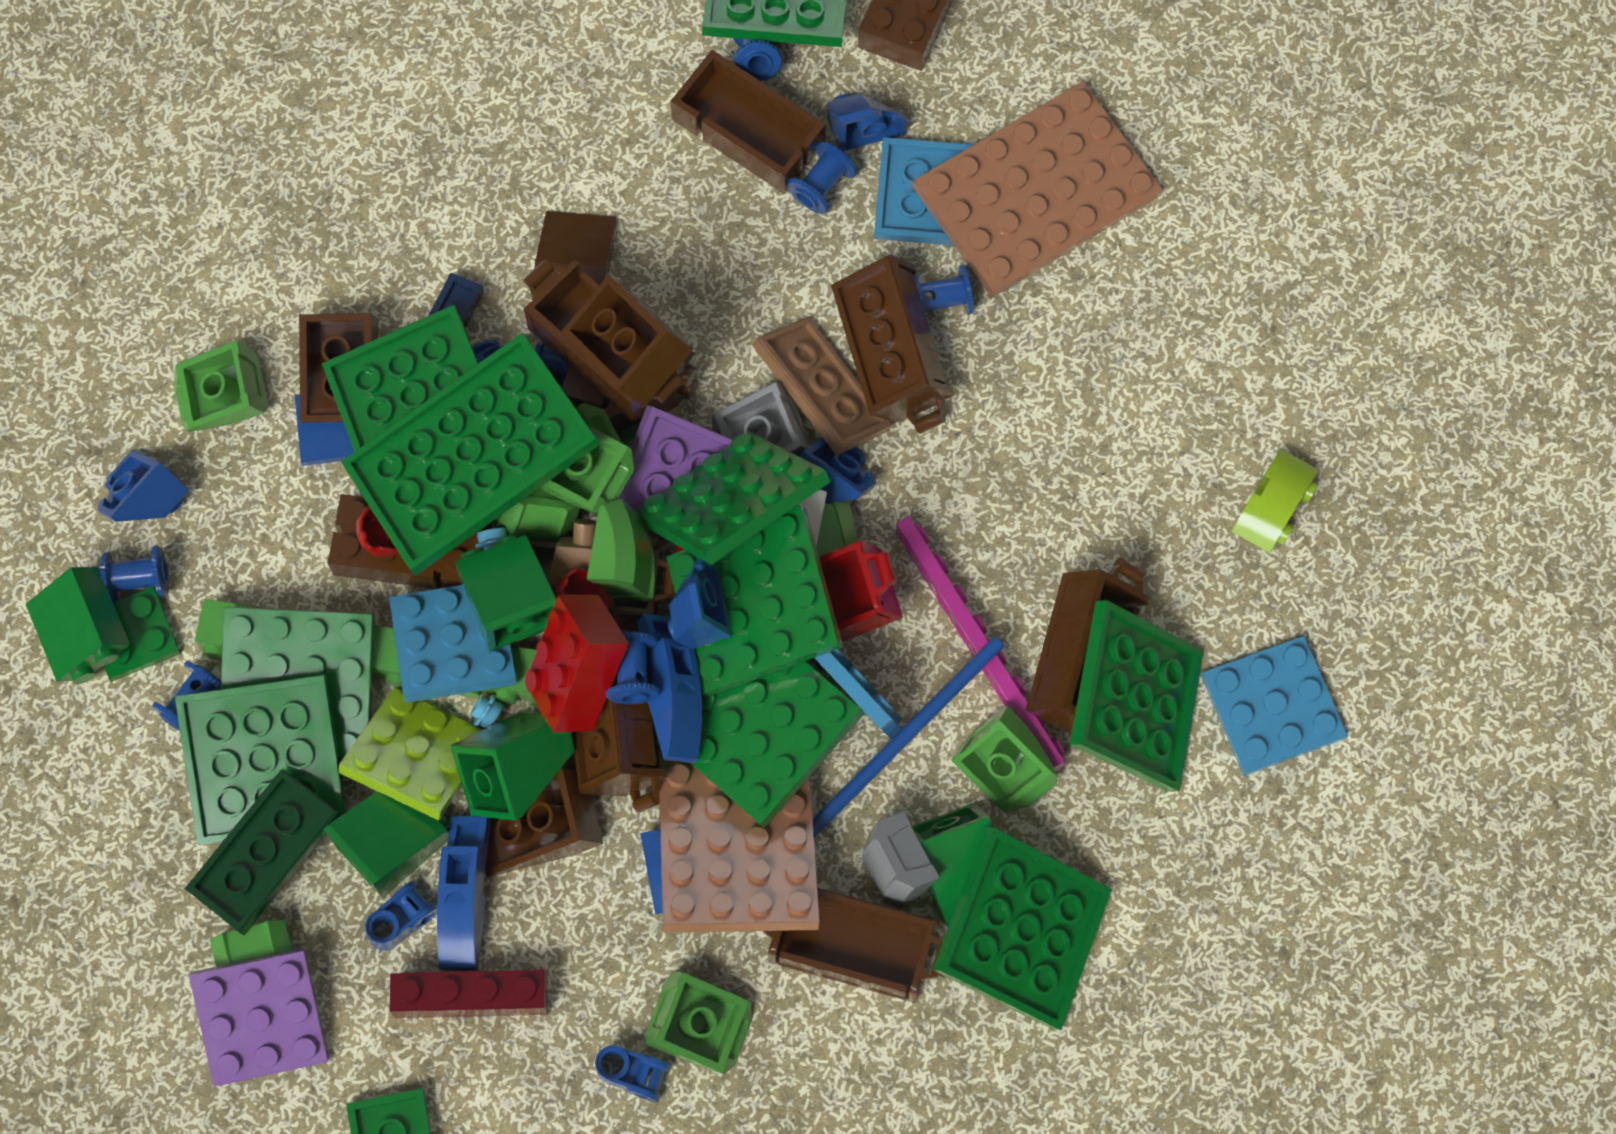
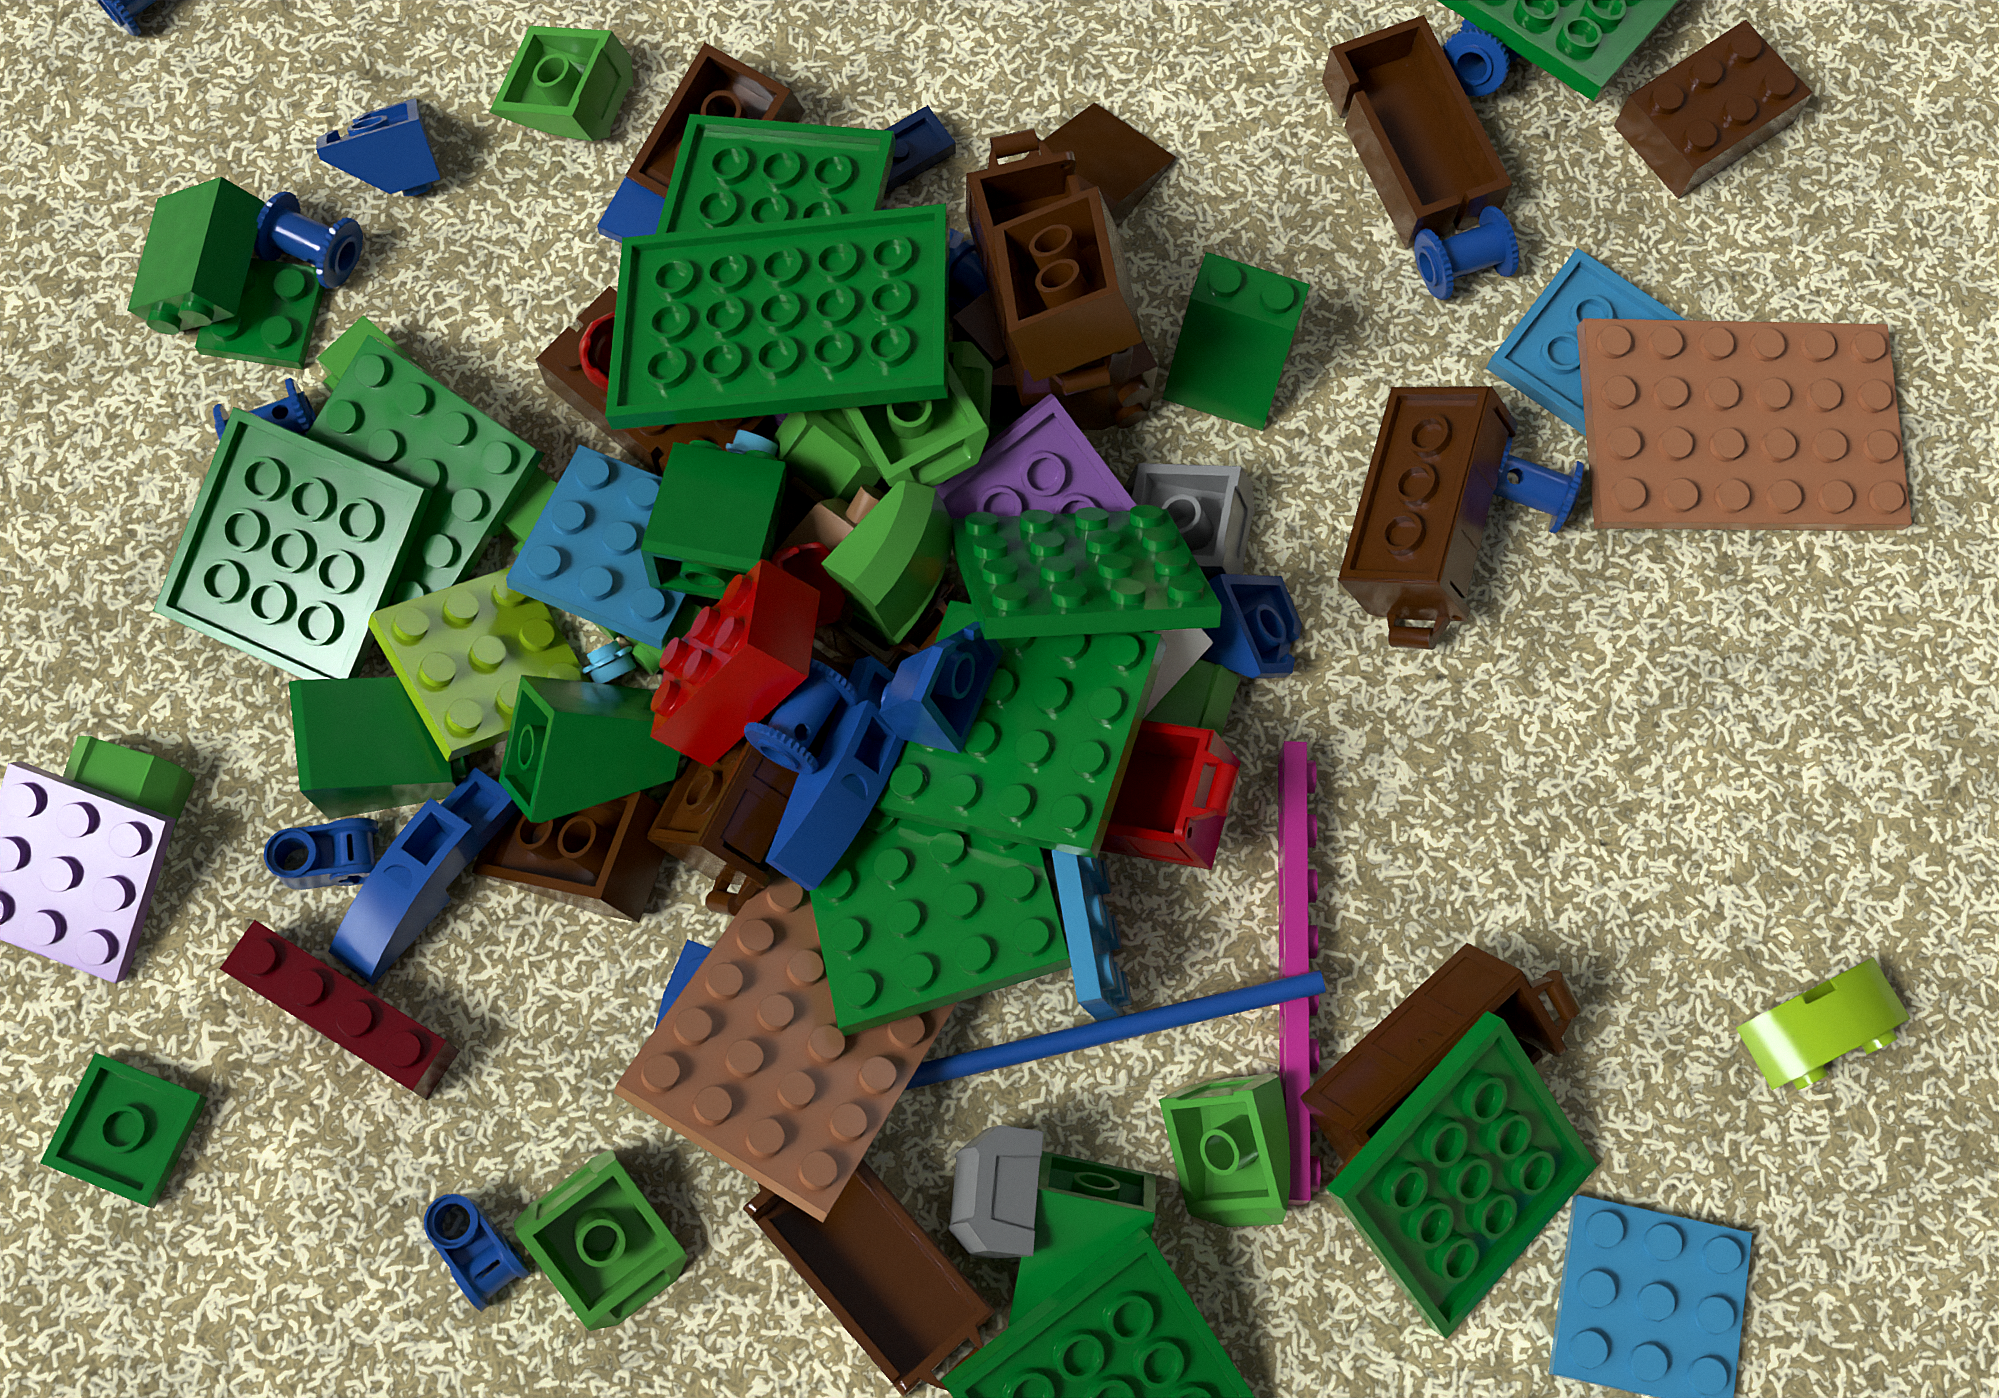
camera: 30 degrees right, 0 degrees up
dark green tile [184,769,341,936] -> none
medium nougat tile [752,317,892,456] -> none
blue slope [827,93,907,151] -> none
none -> green slope [1162,252,1310,431]

